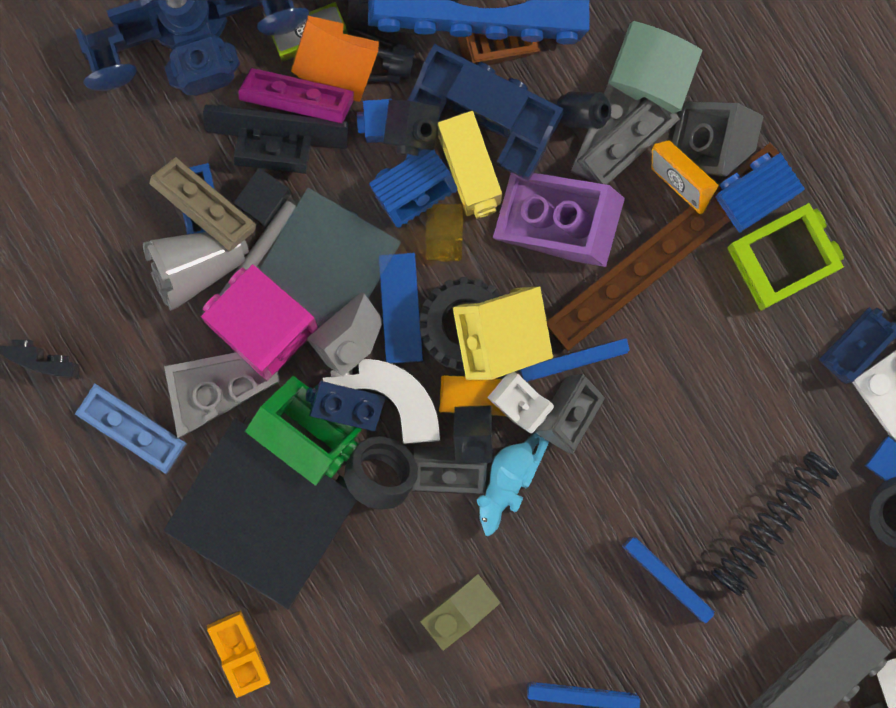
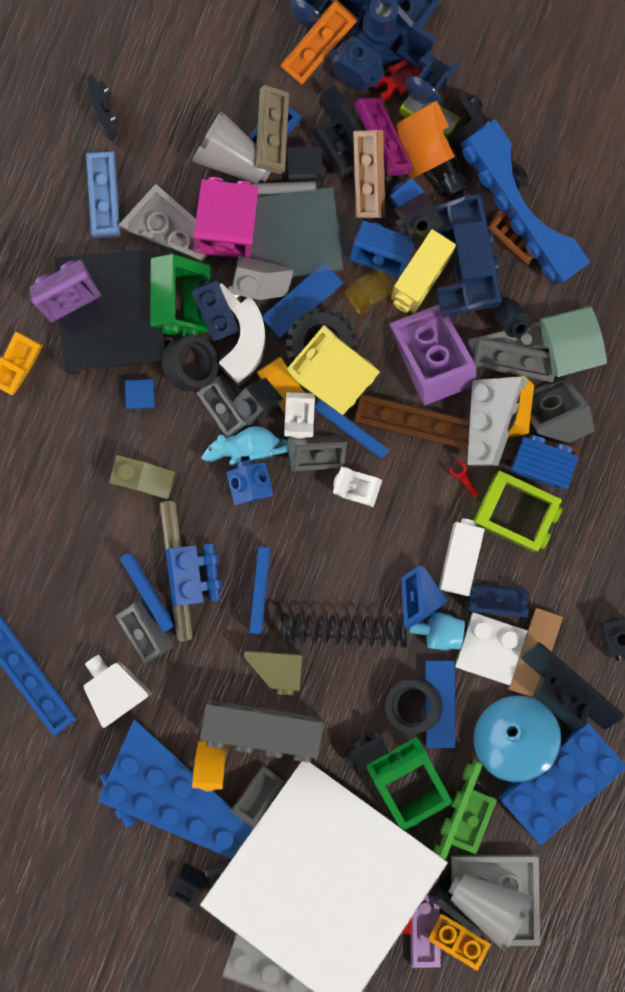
camera: 50 degrees right, 0 degrees up
none -> medium lavender slope [30,260,101,323]
none -> blue tile [125,379,155,410]
none -> dark tan axle [160,501,193,642]
none -> blue plate [166,544,222,607]
none -> blue brick [227,460,274,505]
none -> olive slope [244,650,302,695]
none -> orange tile [281,0,357,85]
none -> white bracket [333,466,382,507]
none -> medium nougat tile [353,130,385,218]
none -> red plate [374,60,421,101]
none -> blue slope [401,566,448,629]
none -> medium azure piece [410,612,465,651]
none -> white brick [439,519,485,596]
none -> red hand [449,460,479,498]
none -> light grey wing [467,377,528,466]

